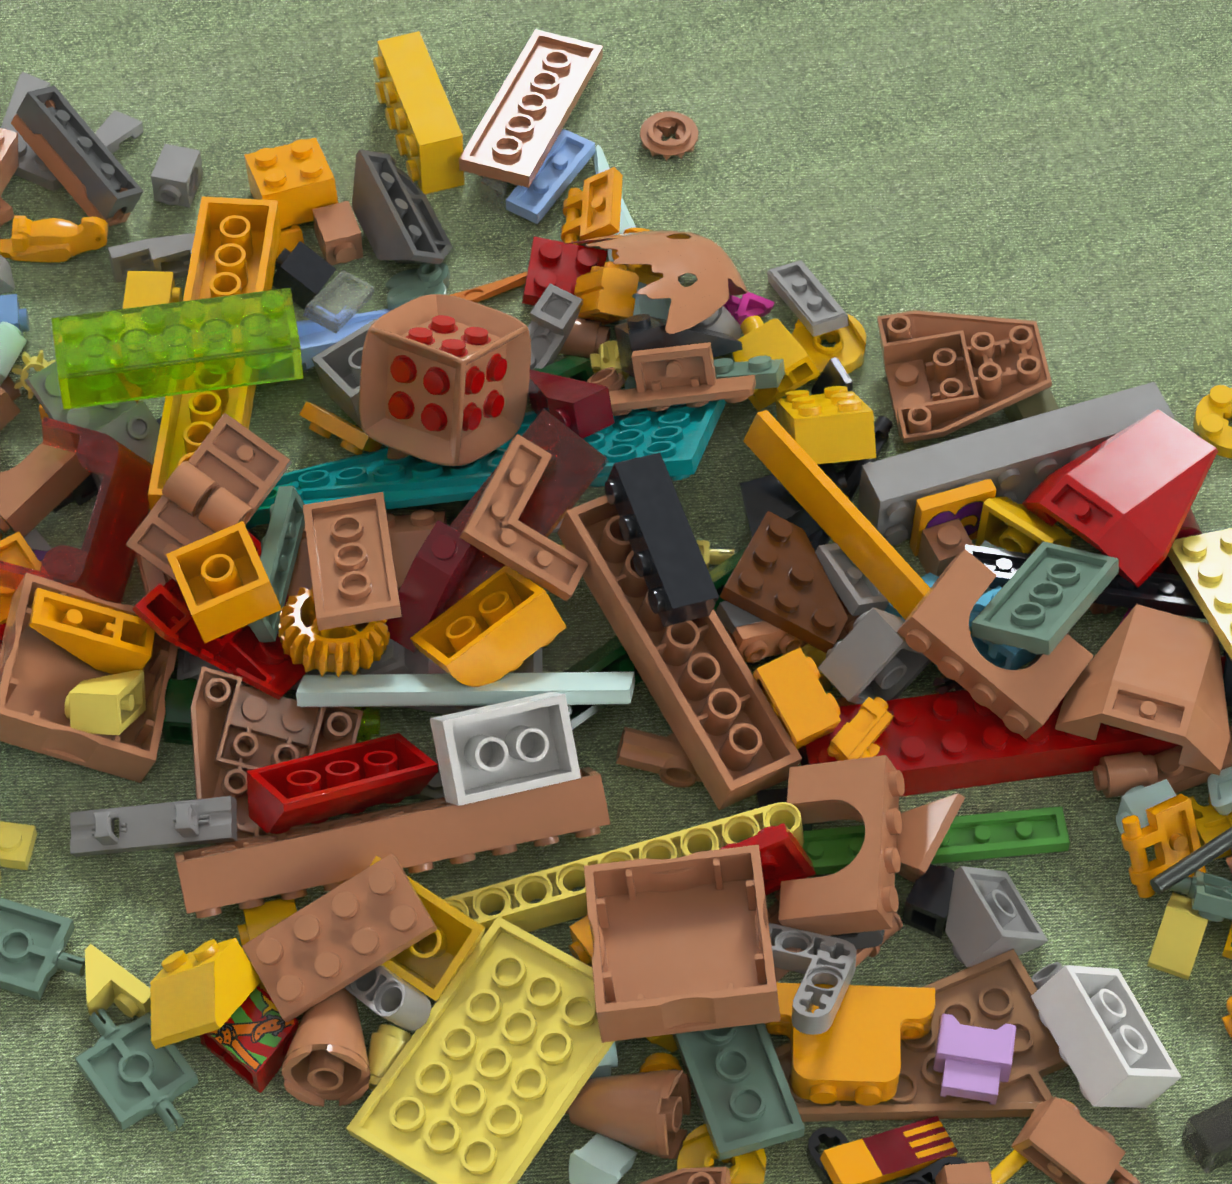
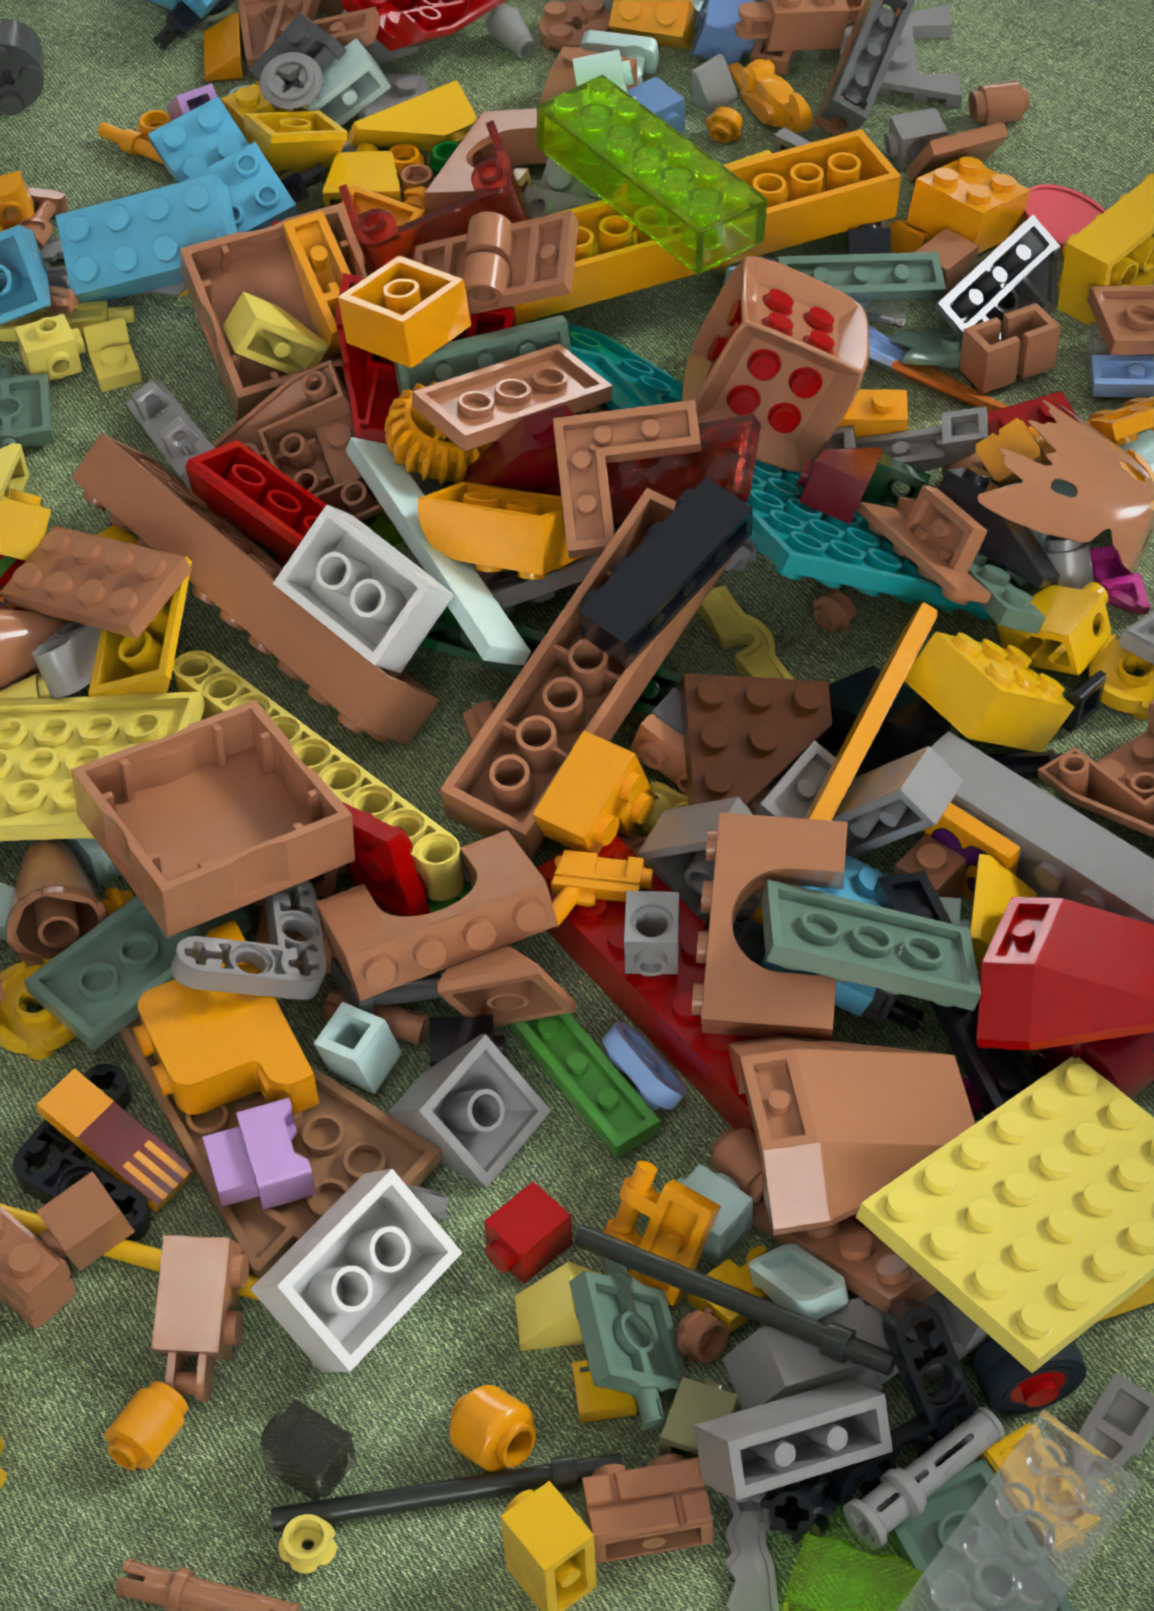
camera: 65 degrees right, 5 degrees down
none -> light aqua brick [313,1002,402,1094]
none -> red brick [484,1181,573,1284]
none -> light blue plate [602,1021,687,1110]
none -> light grey brick [624,891,679,976]
none -> light orange plate [705,106,743,143]
none -> sand green plate [775,252,946,301]
none -> light grey brick [832,746,964,857]
none -> nougat plate [906,122,1009,183]
none -> nougat piece [959,303,1061,394]
none -> nougat brick [968,80,1030,126]
none -> coral piece [1024,184,1106,250]

